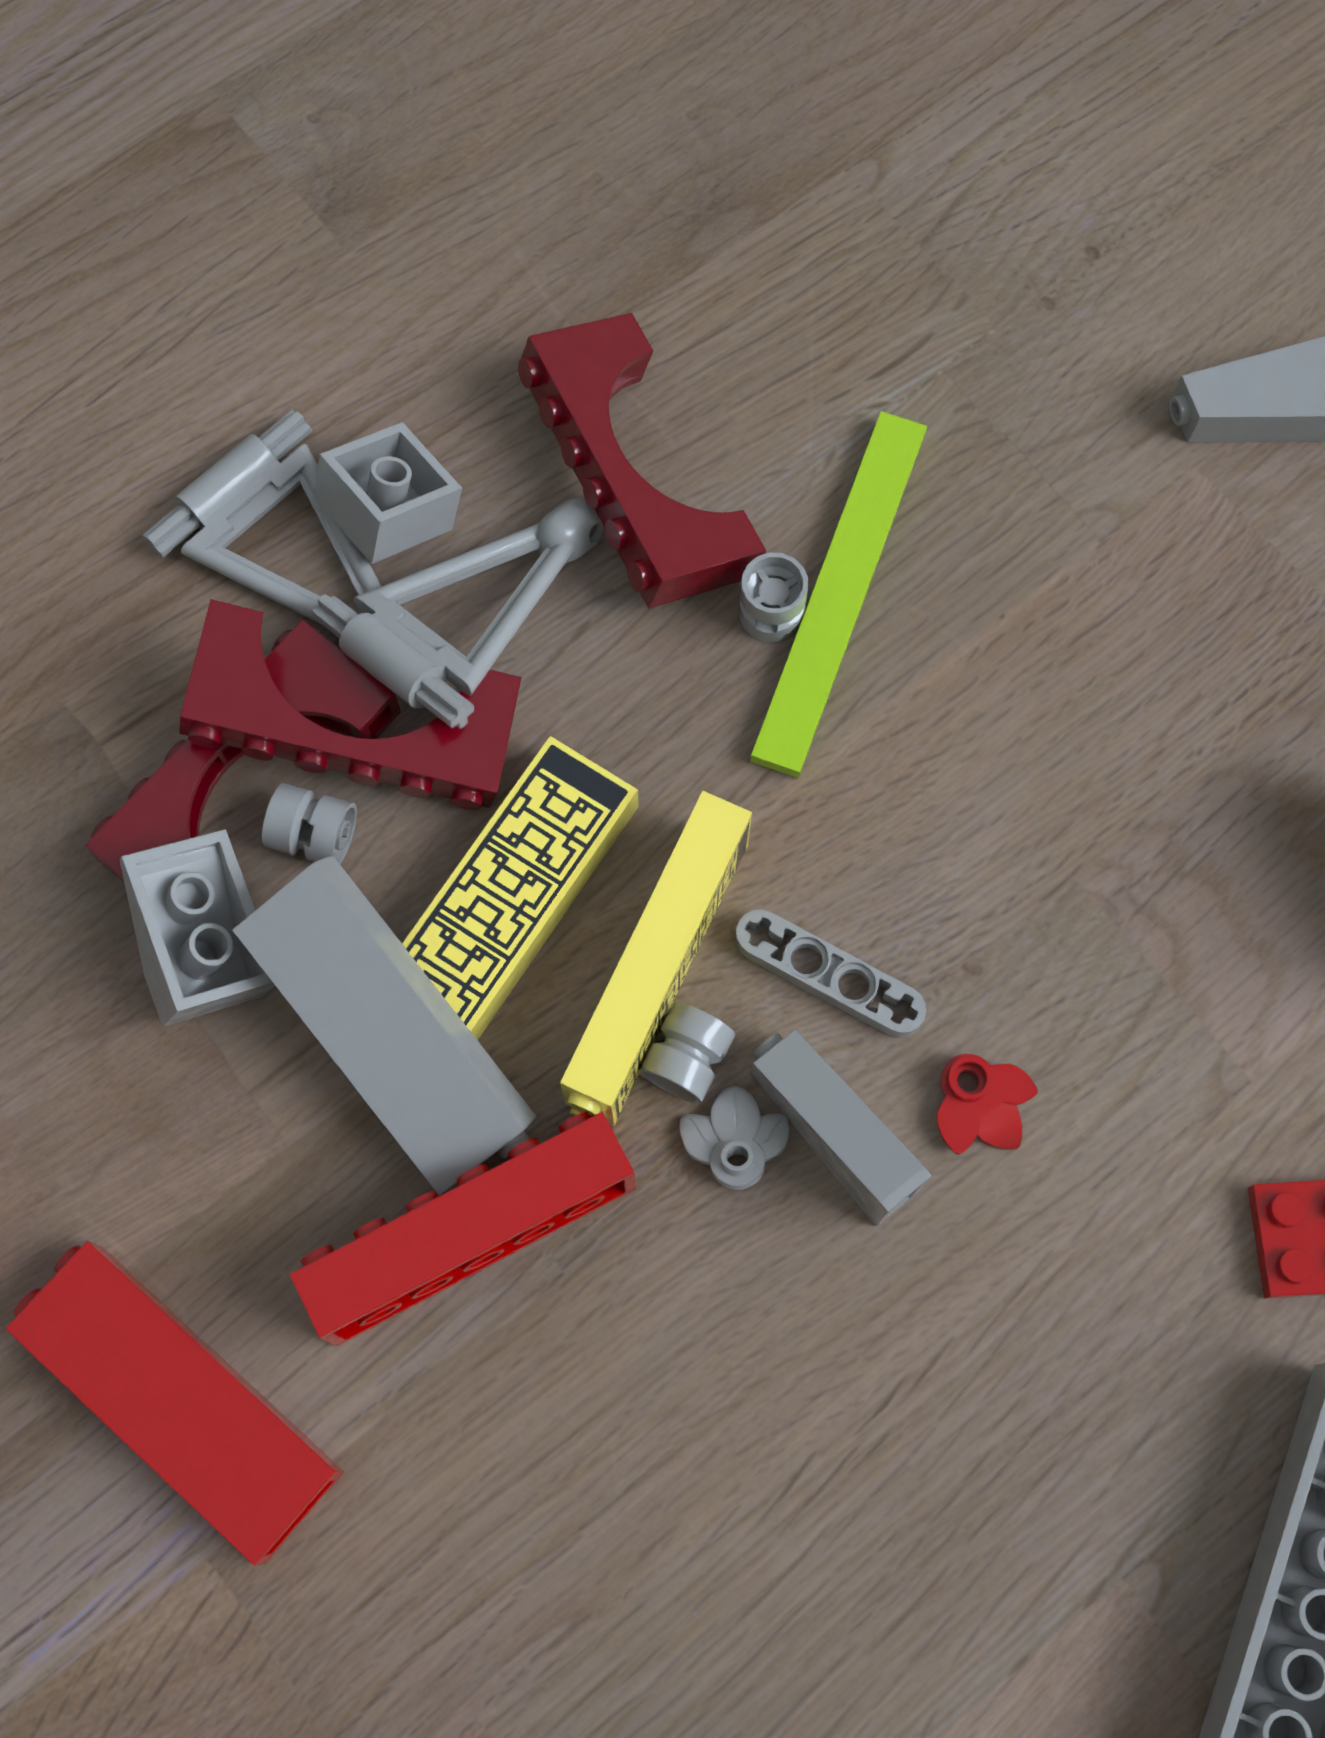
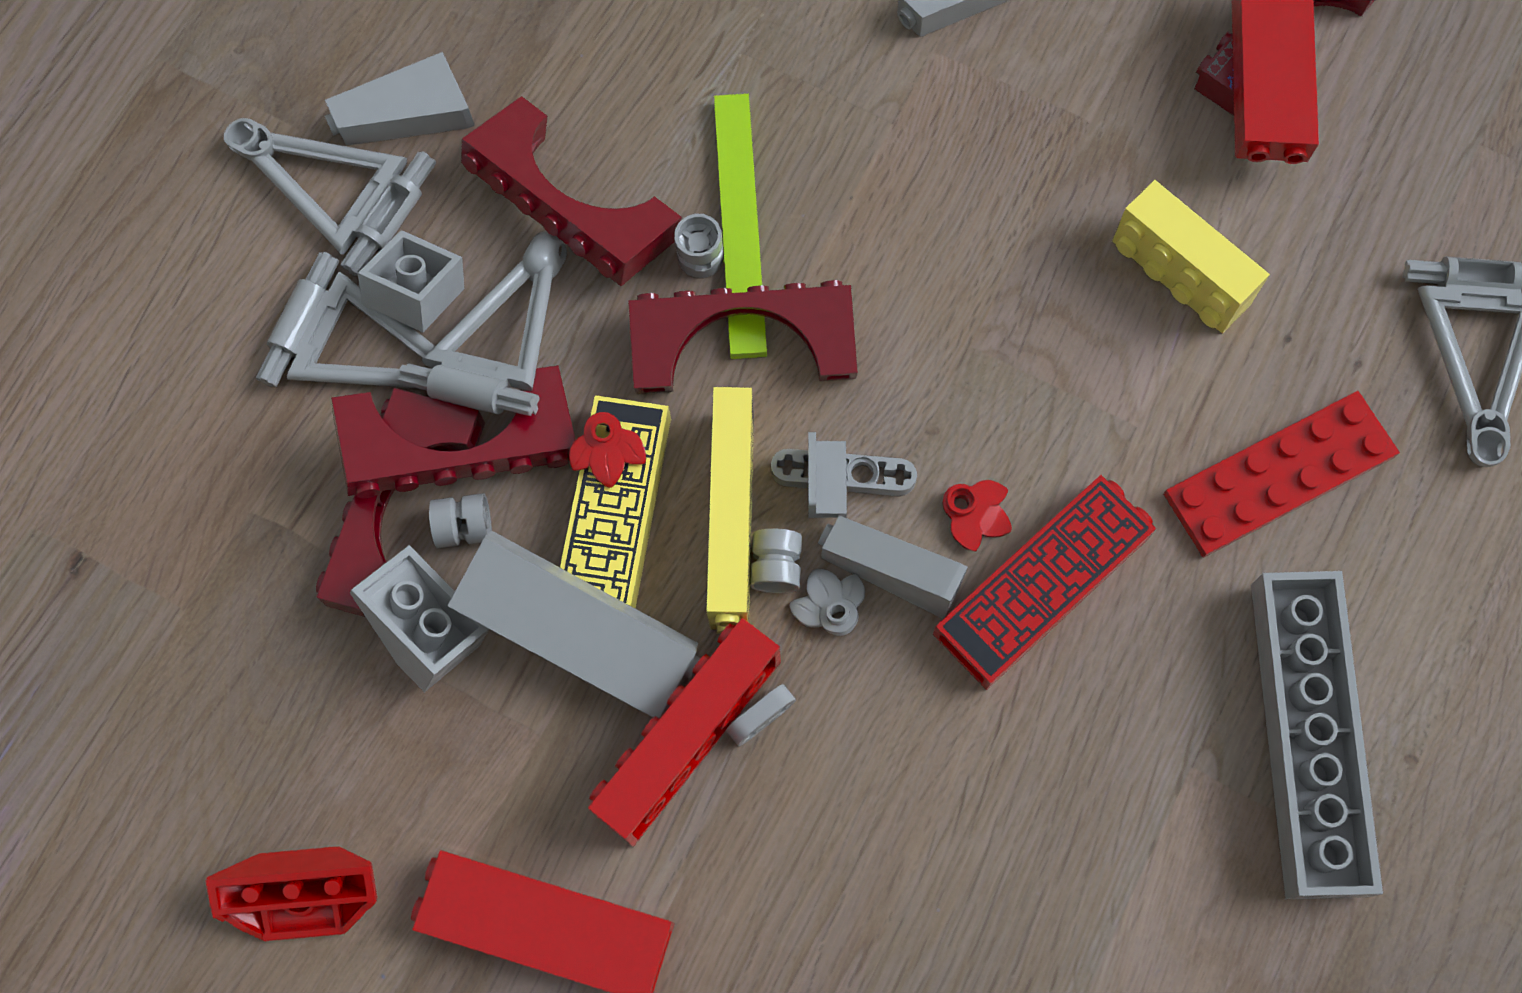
camera: 20 degrees left, 0 degrees up
none -> light grey piece [224,118,436,276]
none -> light grey slope [325,52,475,146]
none -> red plate [569,412,646,488]
none -> dark red arch [628,280,858,394]
none -> light grey beam [726,684,796,746]
none -> light grey panel [808,432,847,518]
none -> red brick [933,475,1156,691]

